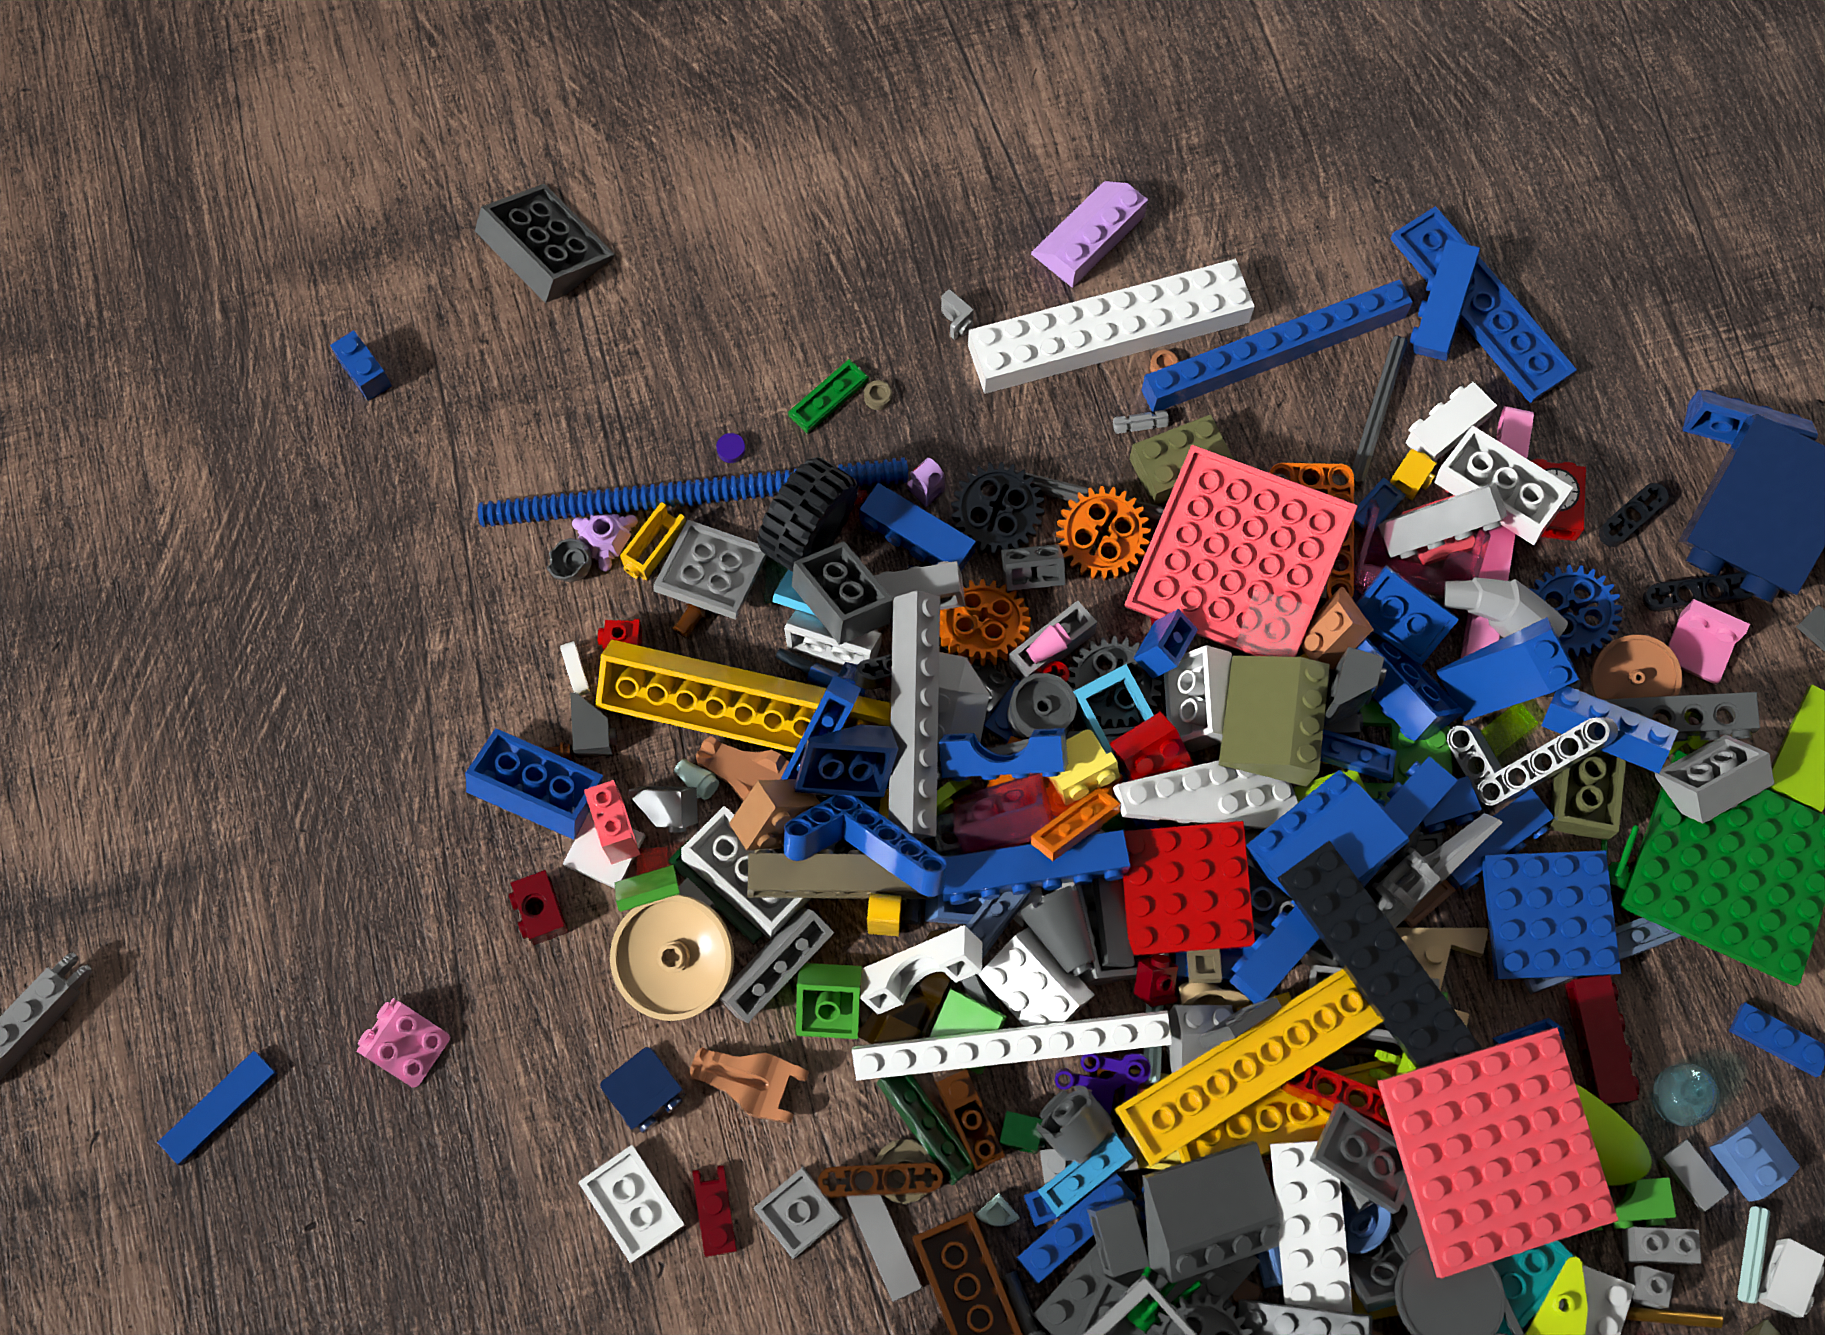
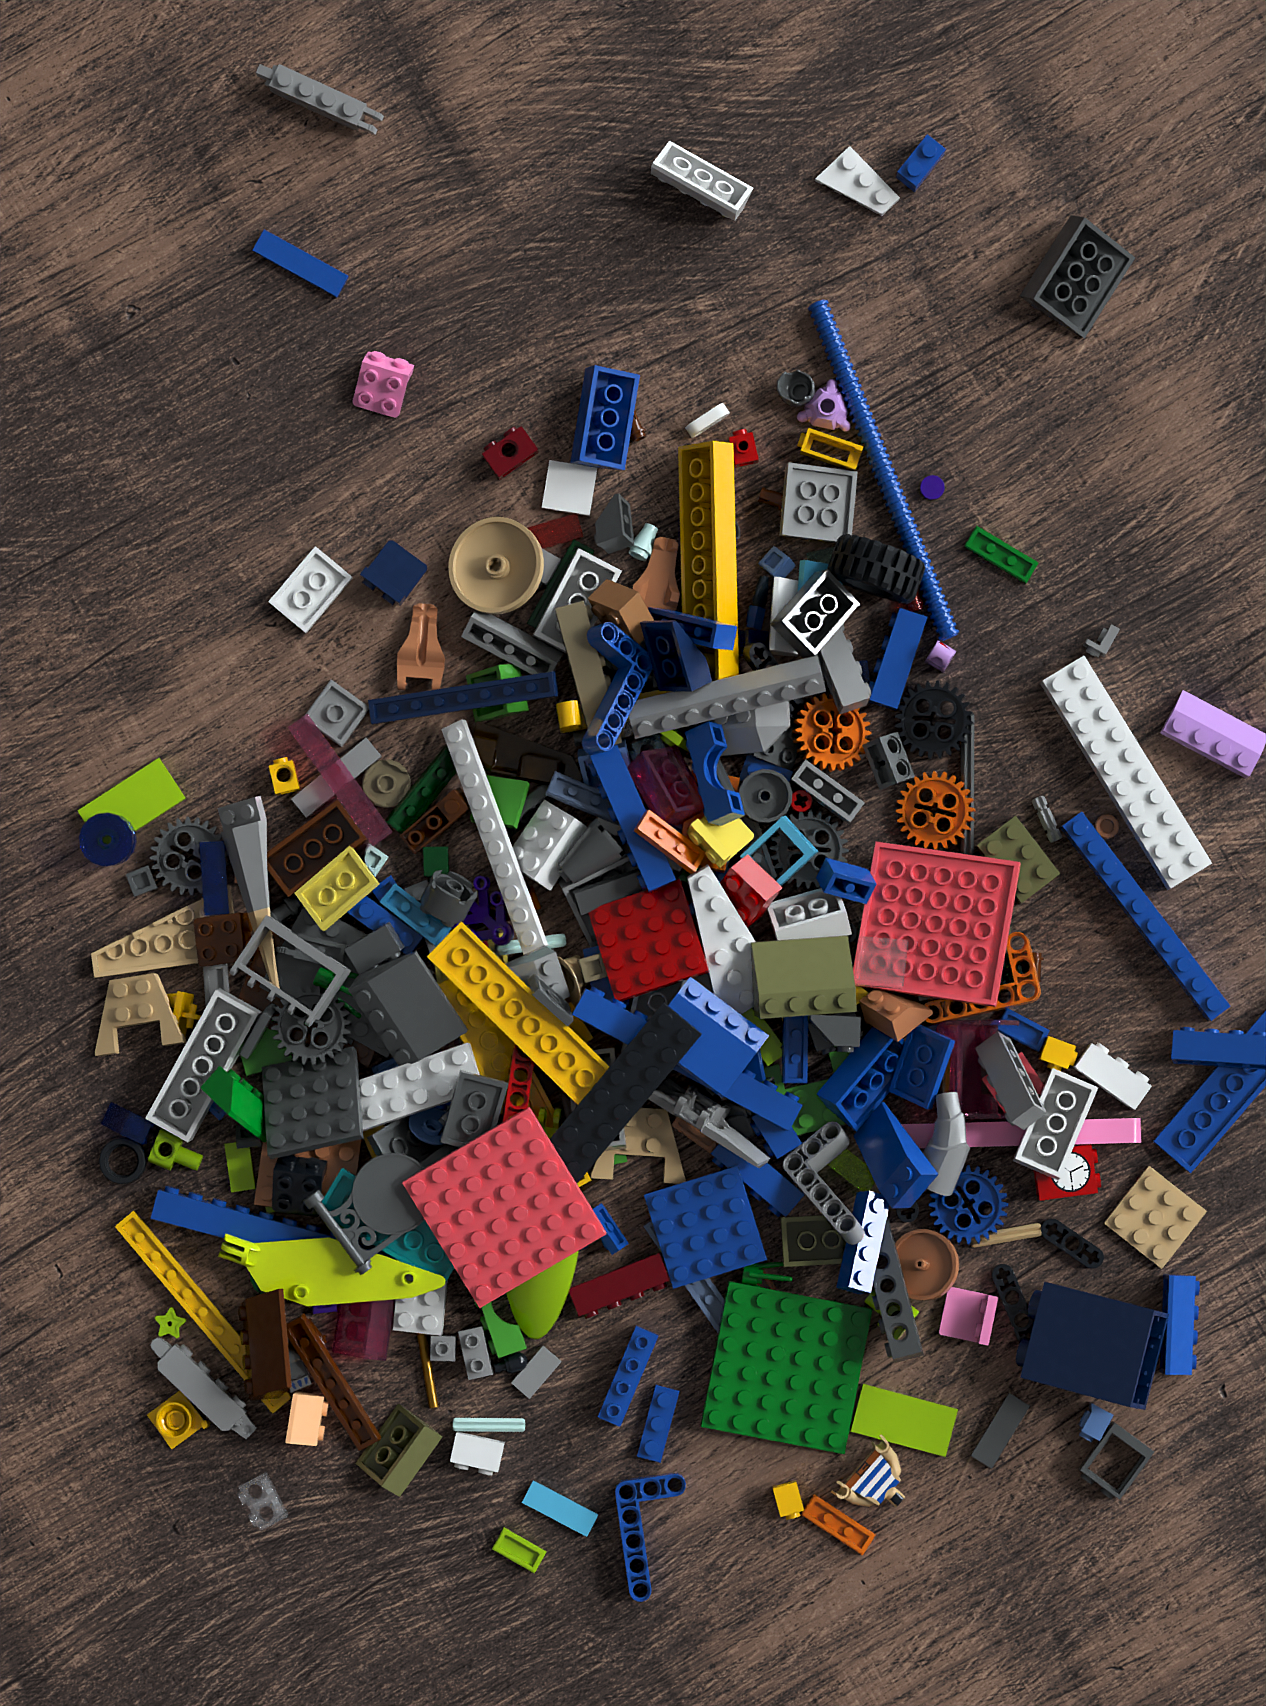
camera: 75 degrees right, 15 degrees up
dark grey slope [570,692,618,758] -> none
coral window [584,780,641,865] -> none
bright green tile [614,865,680,911] -> none
dark red hinge [692,1165,737,1258] -> none
reddish brown beam [818,1163,943,1198] -> none
white arch [860,925,982,1014] -> none
dark tan tile [864,380,892,410] -> none
bright pink cone [1026,623,1072,664] -> none
dark red brick [1134,954,1178,1007] -> none
dark grey axle [1352,336,1408,486] -> none
clear light blue cylinder [1652,1063,1720,1128] -> none
light grey slope [1655,735,1774,824] -> none
medium blue slope [1708,1113,1800,1202] -> none
none -> yellow brick [269,757,301,796]
none -> clear pink plate [288,714,393,847]
none -> light yellow plate [294,846,379,931]
none -> dark blue plate [368,672,558,724]
none -> black cylinder [493,1352,528,1374]
none -> blue brick [598,1325,659,1427]
none -> white slope [651,141,753,221]
none -> medium blue slope [758,546,795,578]
none -> white wing [815,146,900,216]
none -> tan axle [971,1223,1042,1248]
none -> tan plate [1103,1166,1207,1269]

